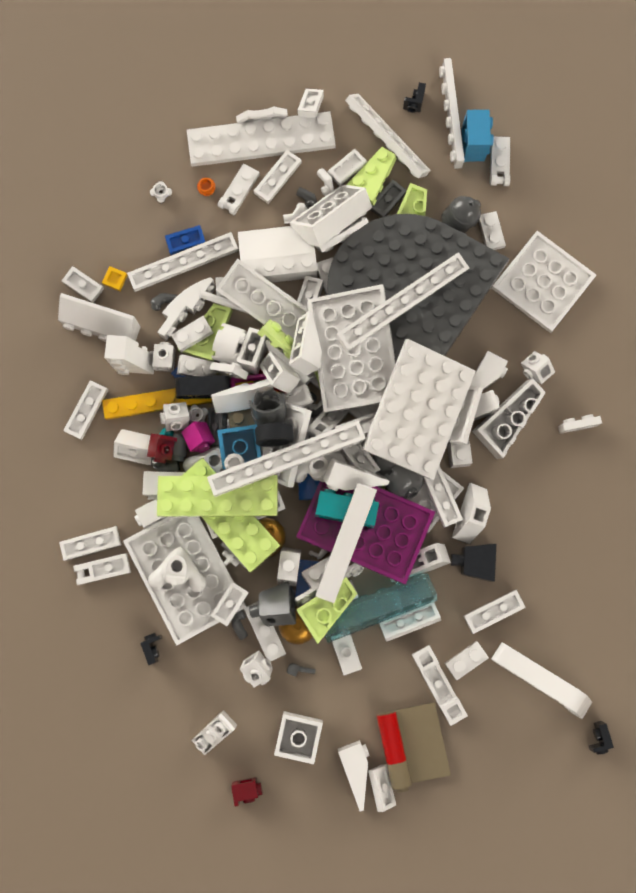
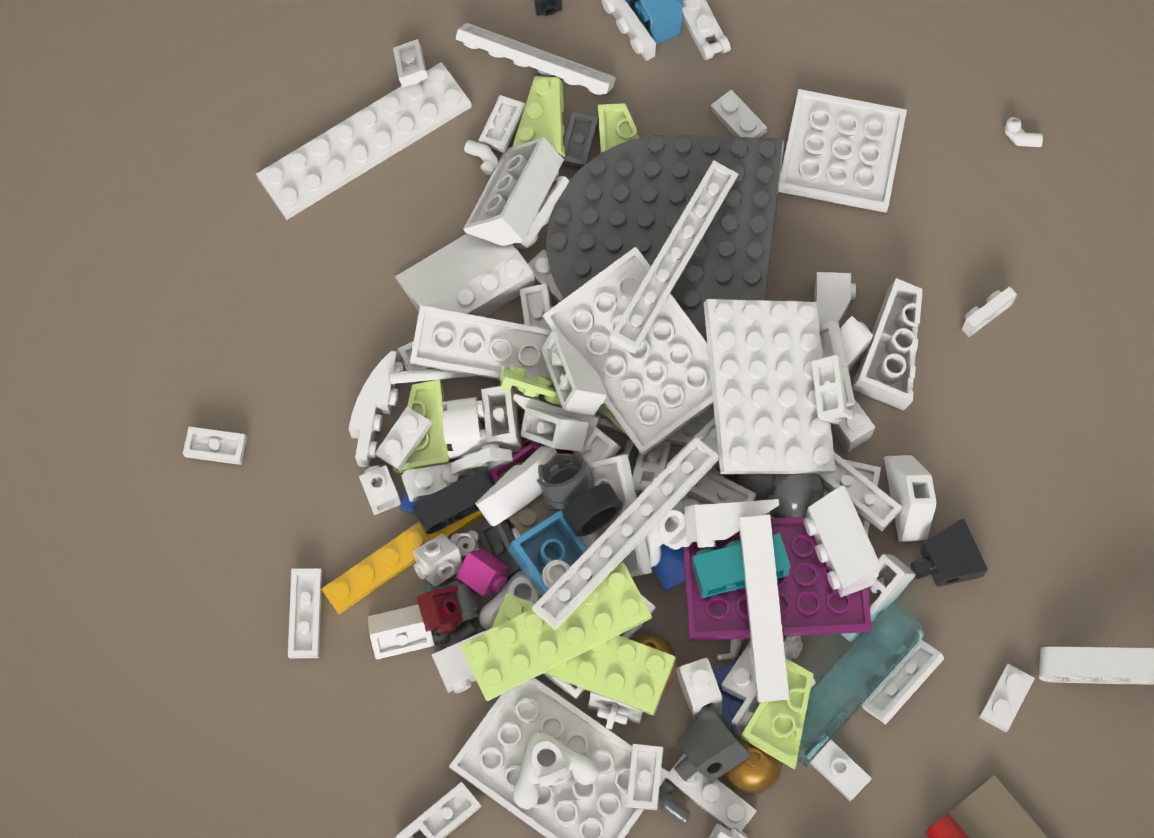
camera: 20 degrees left, 10 degrees down
white slope [58,293,141,342] -> none
white tile [59,526,122,561] -> none
yellow plate [102,266,128,292] -> none
white wedge [104,335,154,375] -> none
white plate [127,232,239,292] -> none
white brick [134,499,166,528] -> none
white plate [150,181,172,203] -> none
dark grey arm [150,293,177,311] -> none
blue plate [165,225,205,255] -> none
orange plate [197,178,216,196] -> none
white plate [218,163,260,215] -> none
white tile [236,106,288,123] -> none
white plate [254,150,302,204] -> none
white arm [283,203,307,224] -> none
dark grey hand [286,663,316,677] -> none
dark grey arm [296,187,317,209] -> none
white slope [412,645,468,726] -> none
dark grey helmet [442,196,481,233] -> none
white plate [464,590,526,634] -> none
white brick [521,351,555,384] -> none
none -> white slope [803,485,881,597]
none -> white hinge [812,354,853,424]

